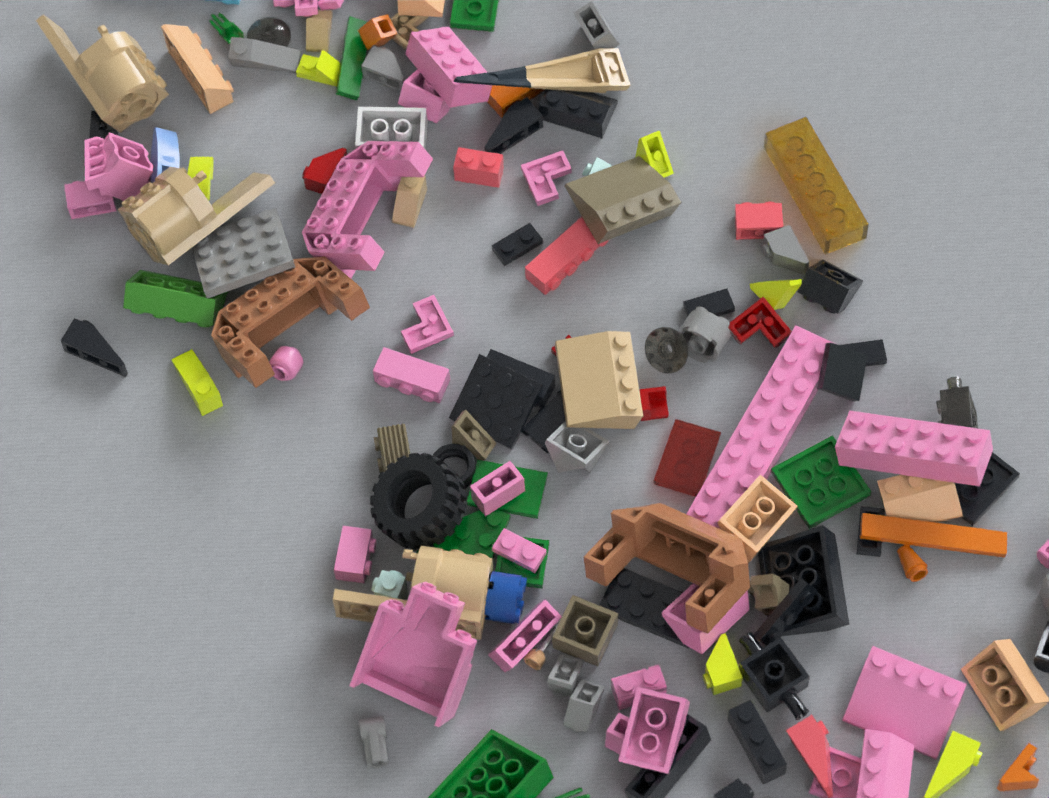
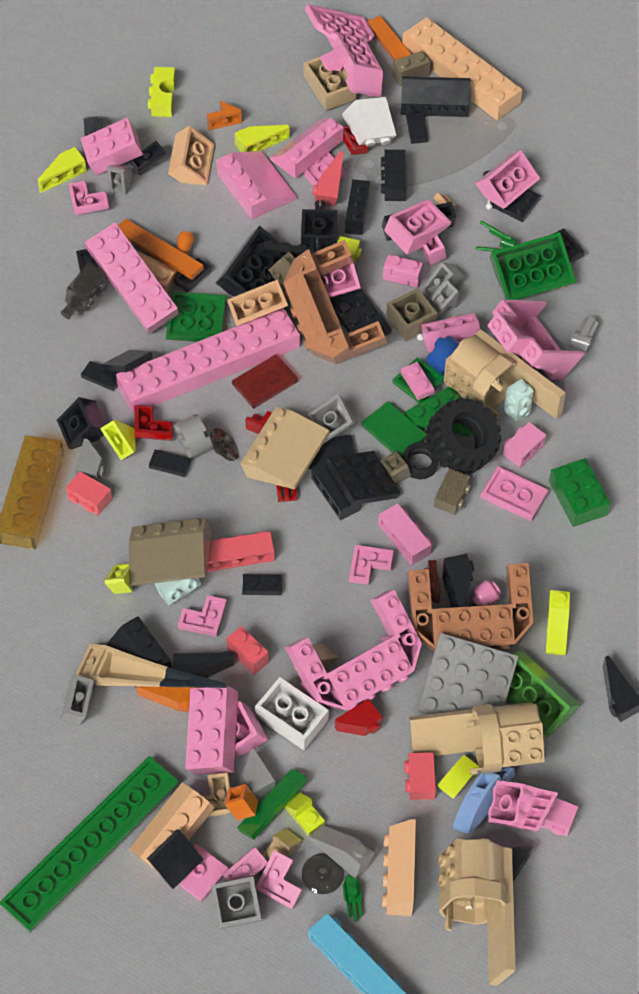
camera: 150 degrees left, 5 degrees down
bright pink brick [470,461,525,516] -> none
none -> coral brick [404,753,436,800]
none -> clear red slope [424,560,440,604]
none -> black slope [442,553,474,608]
none -> bright pink tile [480,466,549,522]
none -> green brick [549,458,611,527]

